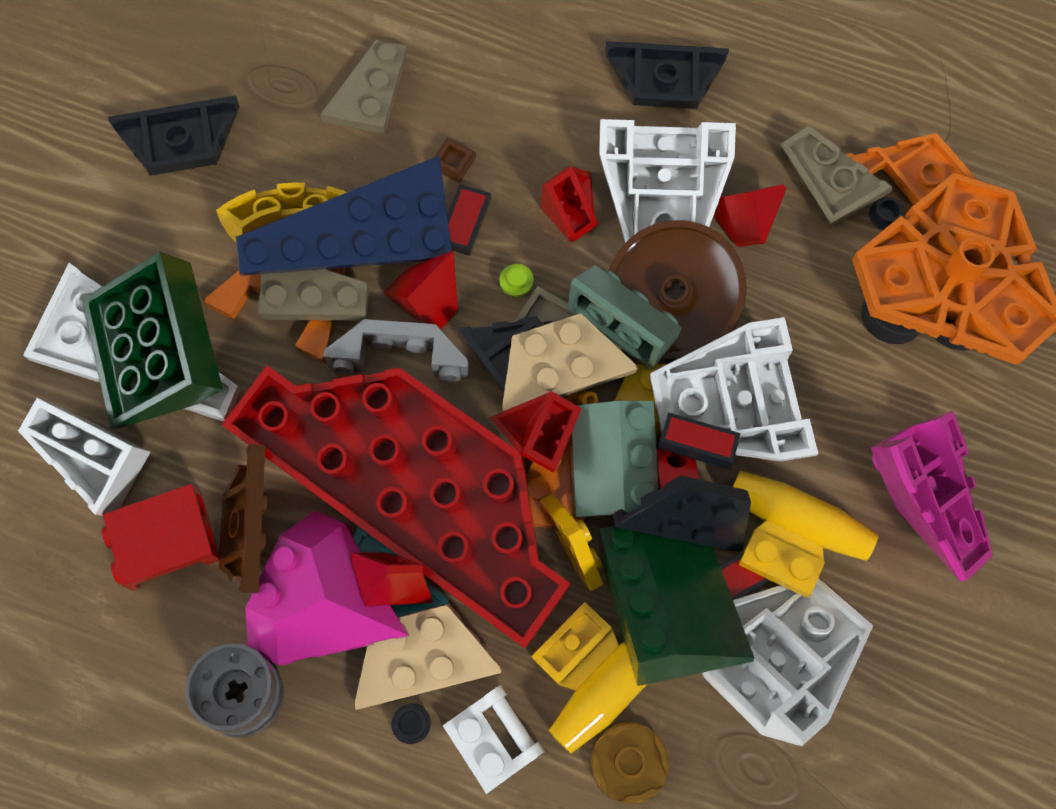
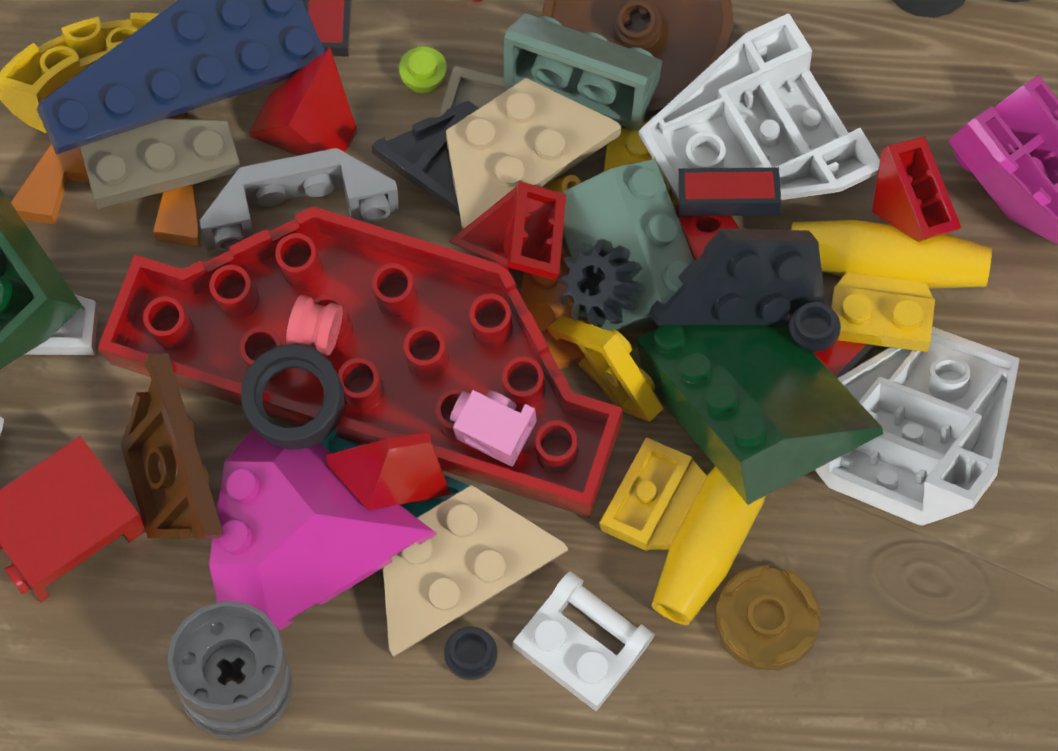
camera: 15 degrees left, 5 degrees down
none -> black tyre [241,344,345,450]
none -> coral wheel [286,295,343,356]
none -> bright pink brick [450,390,537,467]
none -> black gear [556,239,646,328]
none -> black plate [789,302,841,352]
none -> red slope [872,136,962,242]

